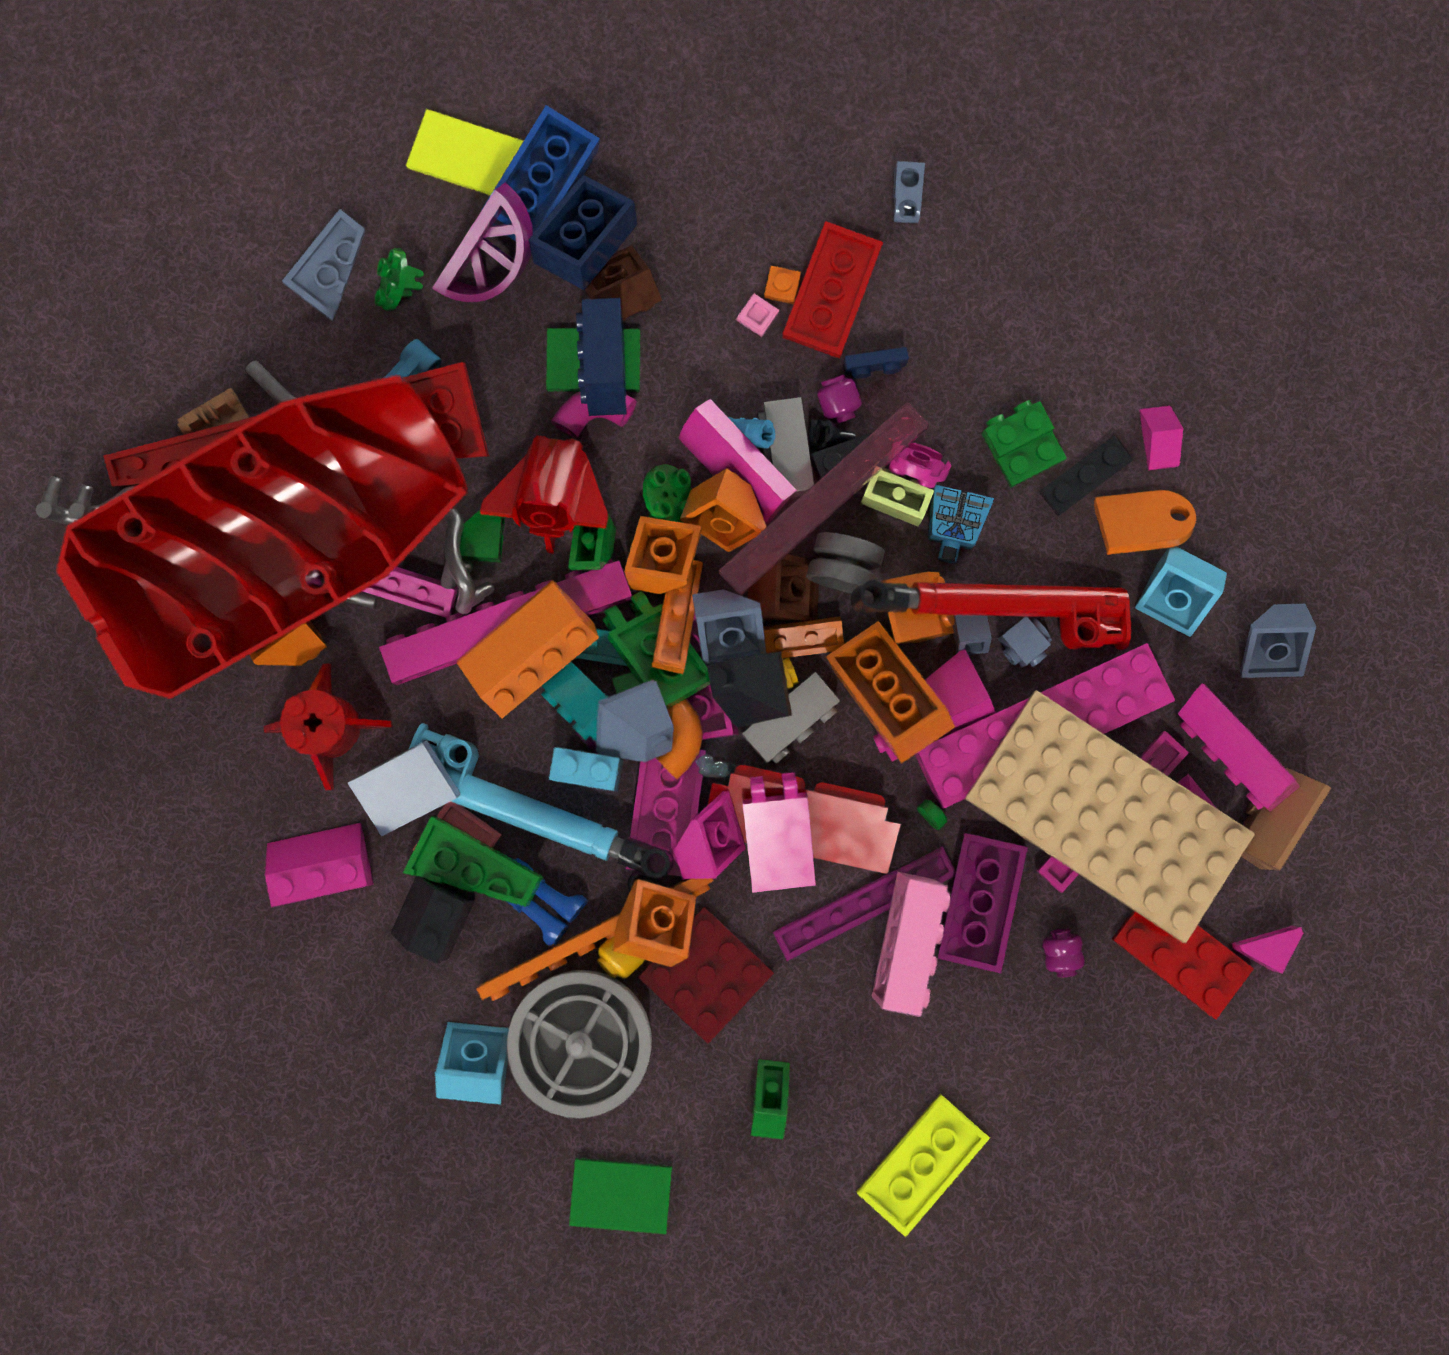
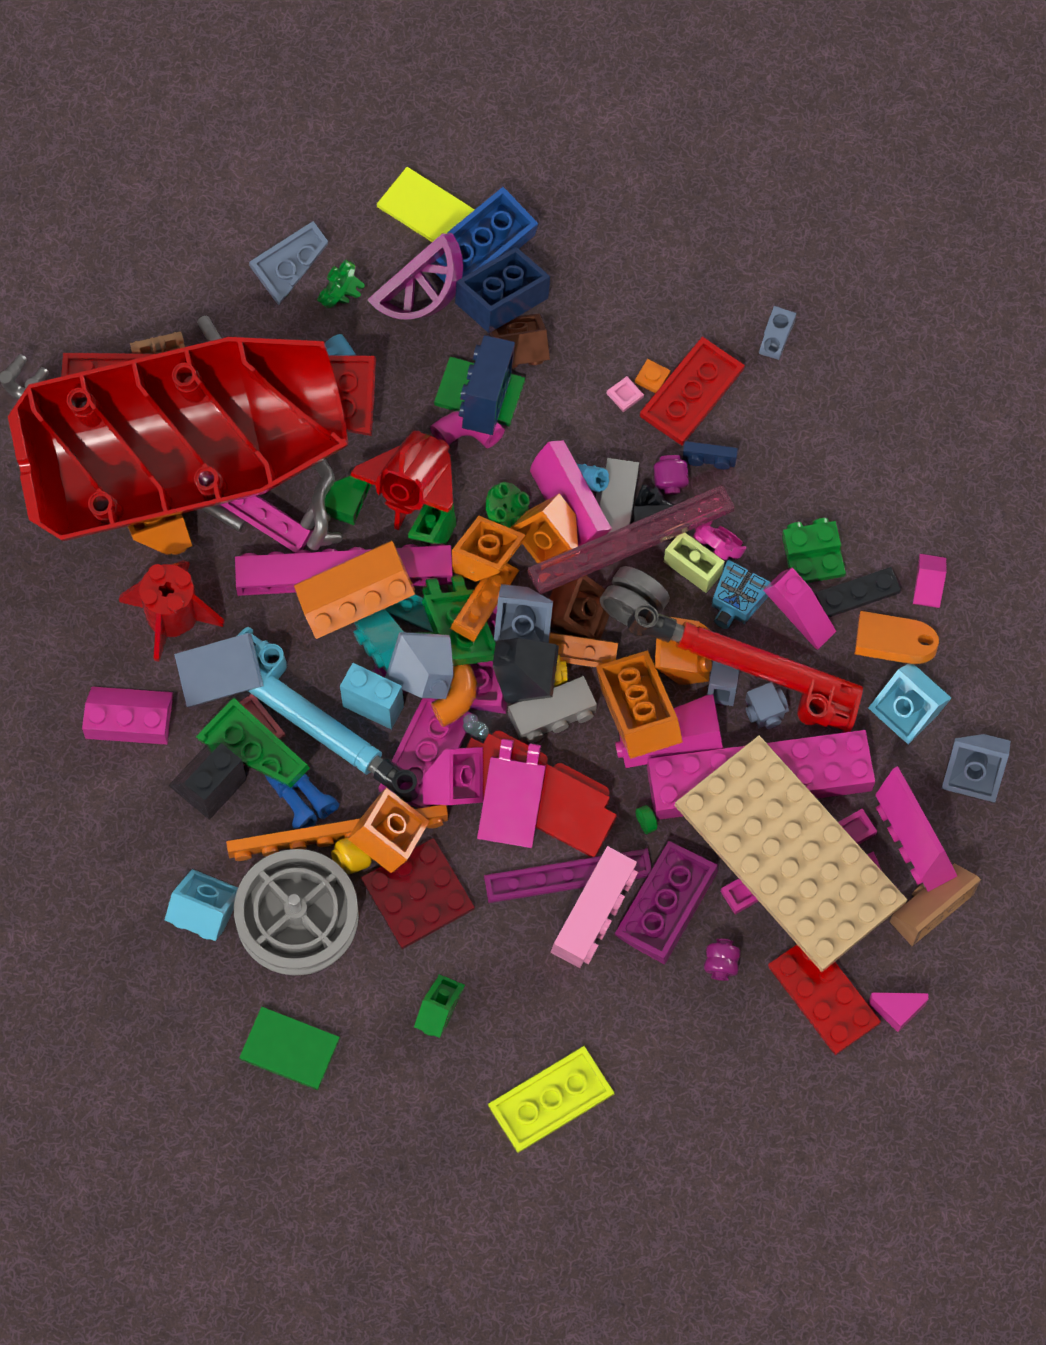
camera: 20 degrees right, 15 degrees down
none -> dark pink slope [763,568,836,650]

